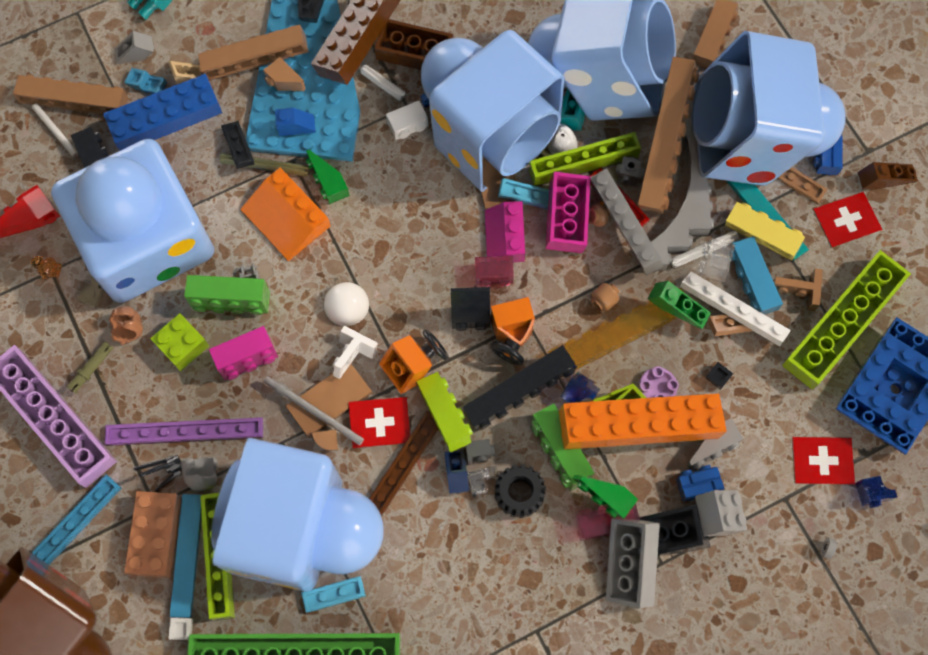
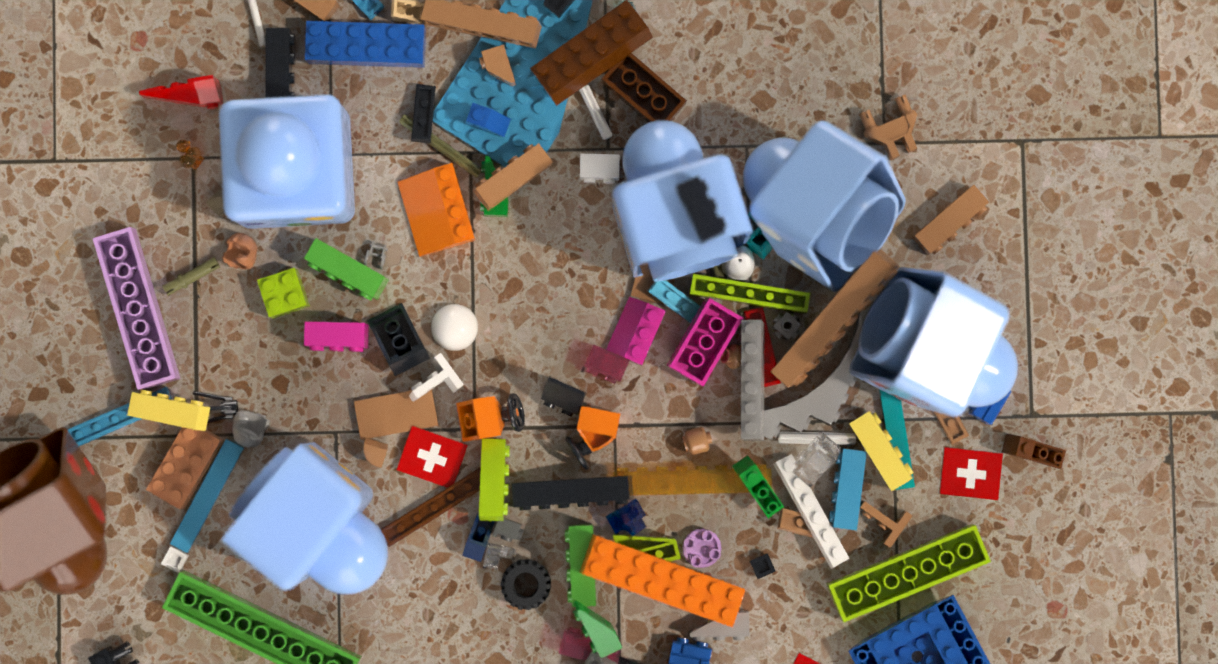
camera: 20 degrees right, 15 degrees up
medium lavender tile [105,417,263,446] -> none
lime brick [200,493,235,621] -> none
light grey bar [264,376,364,445] -> none
medium azure tile [301,576,366,613] -> none
none -> light yellow brick [127,390,210,431]
none -> black slope [367,303,430,376]
none -> medium nougat brick [474,143,553,211]
none -> black brick [675,176,727,245]

